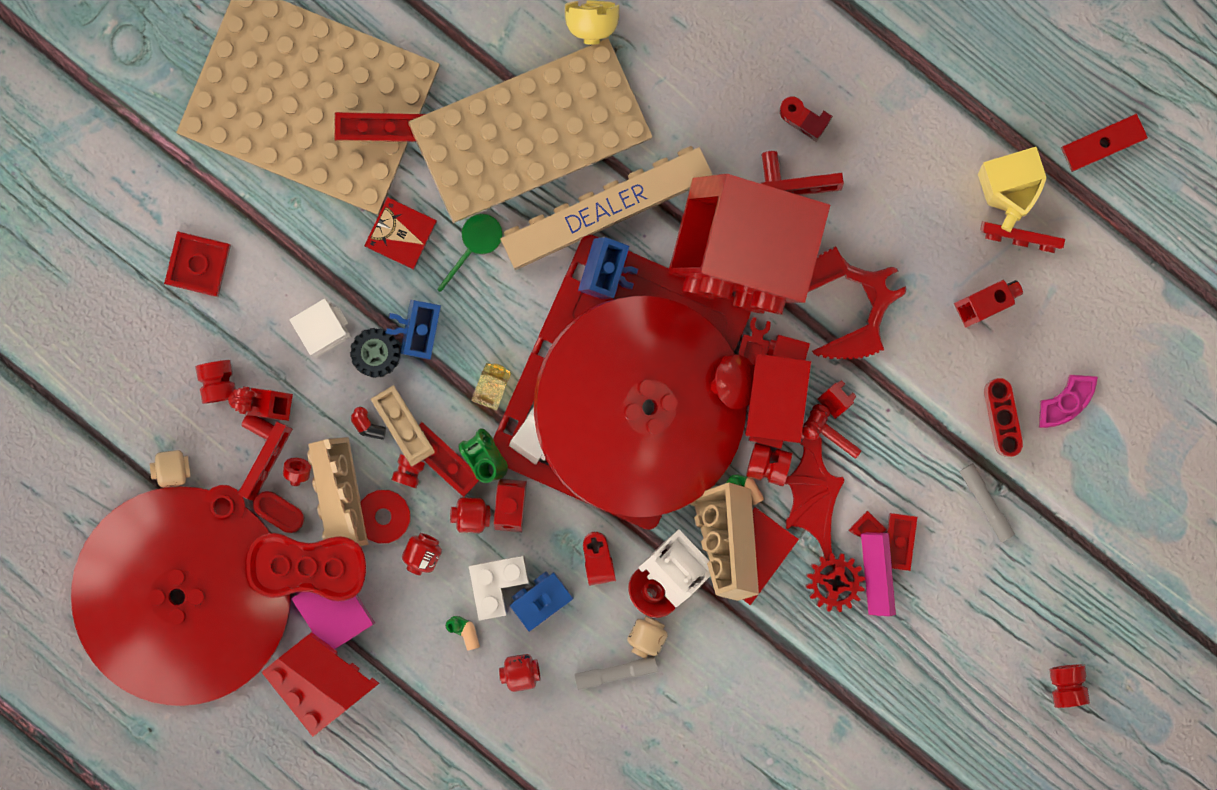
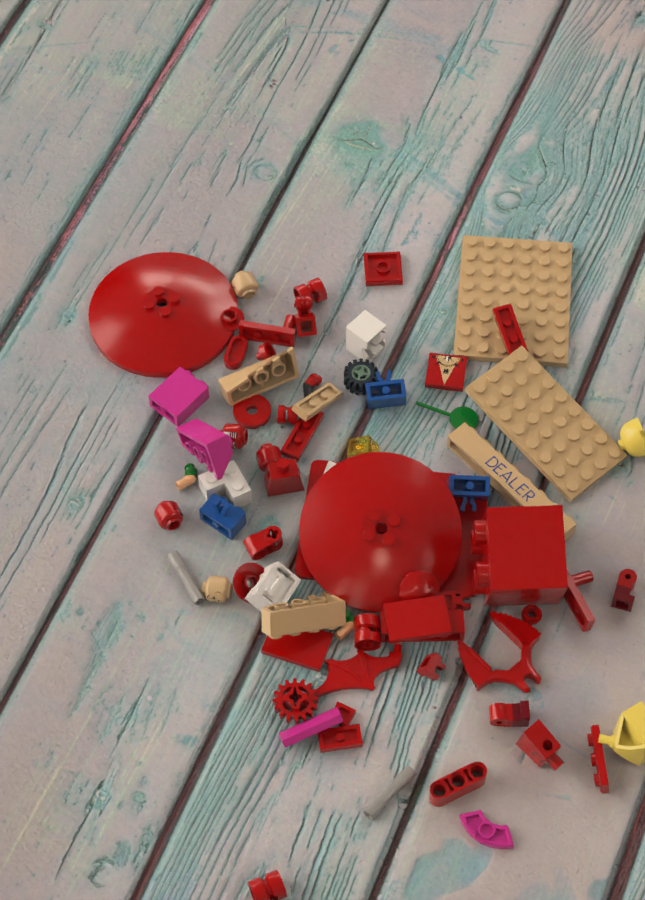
camera: 70 degrees right, 30 degrees down
red plate [246,533,366,601] -> none
red wedge [261,632,380,737] -> none
green piece [458,428,508,483] -> none
red piece [802,404,862,459] -> none
none -> dark pink wedge [176,418,233,480]
none -> leg [489,700,530,727]

